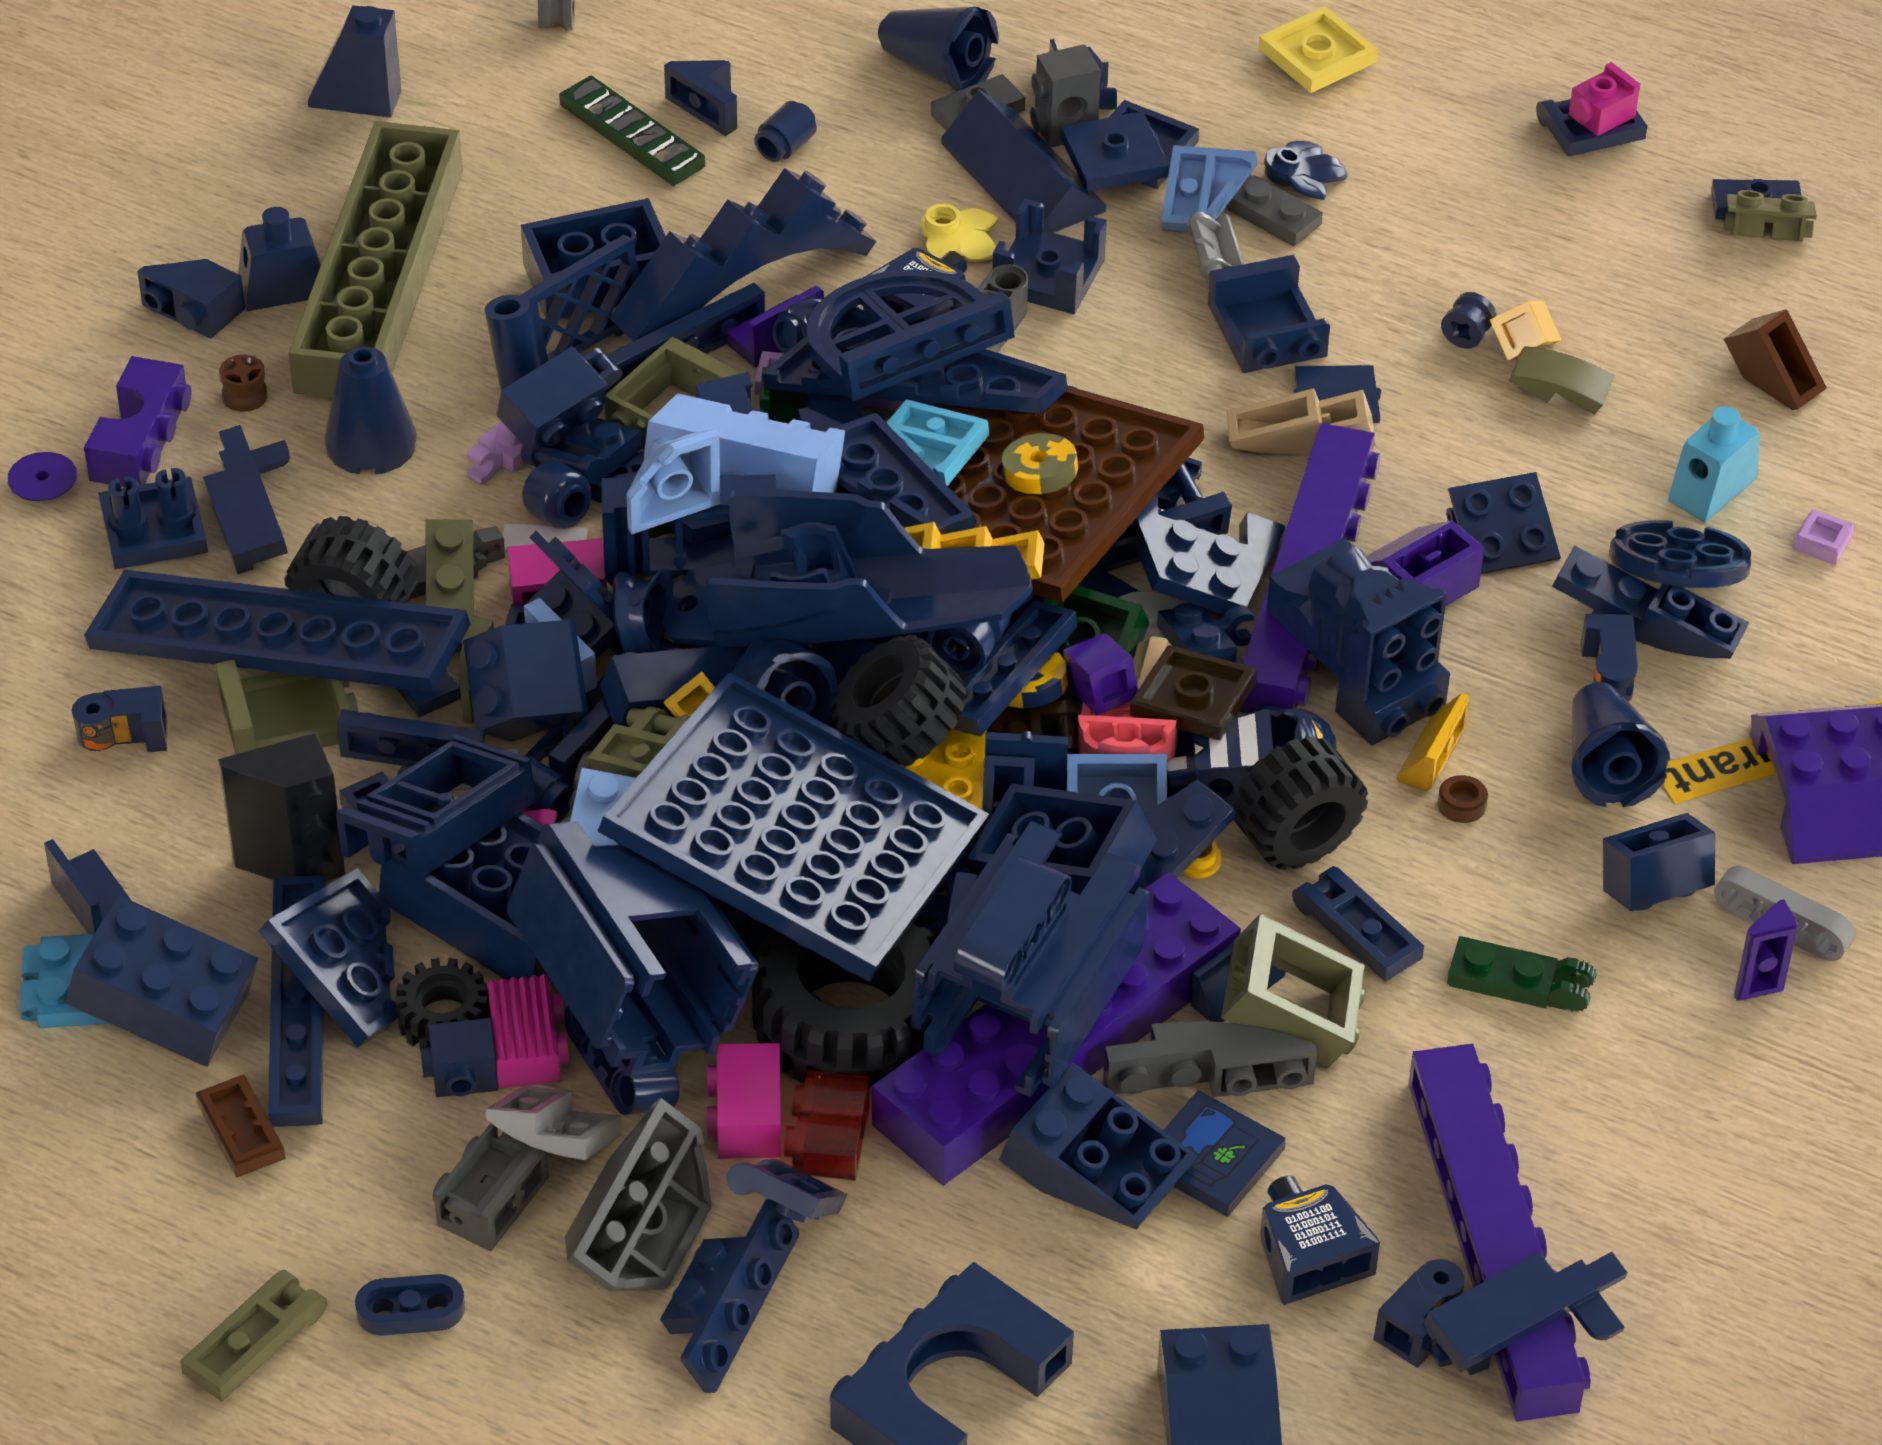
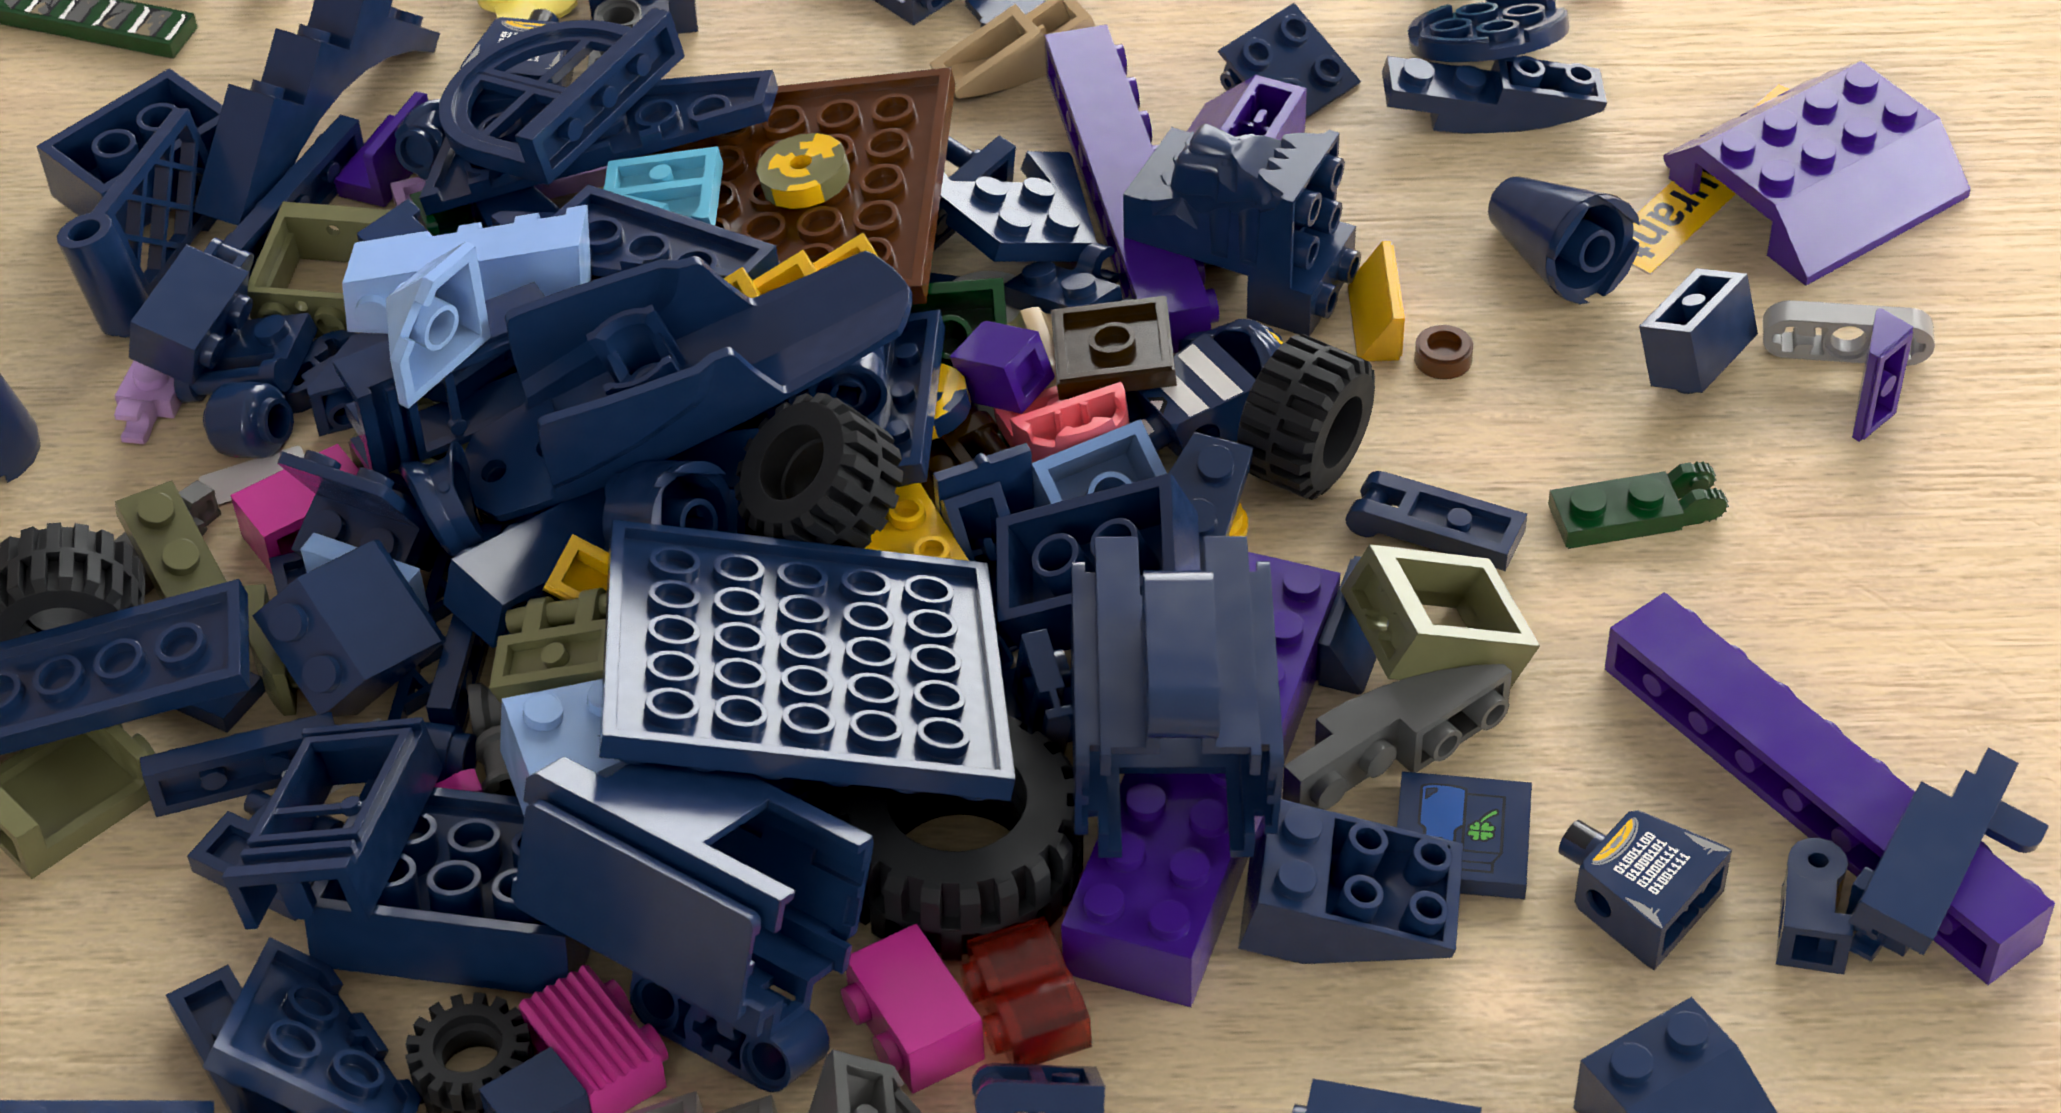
camera: 25 degrees left, 0 degrees up
black slope [218,733,345,882] -> none
dark blue leg [1580,614,1638,702] -> none

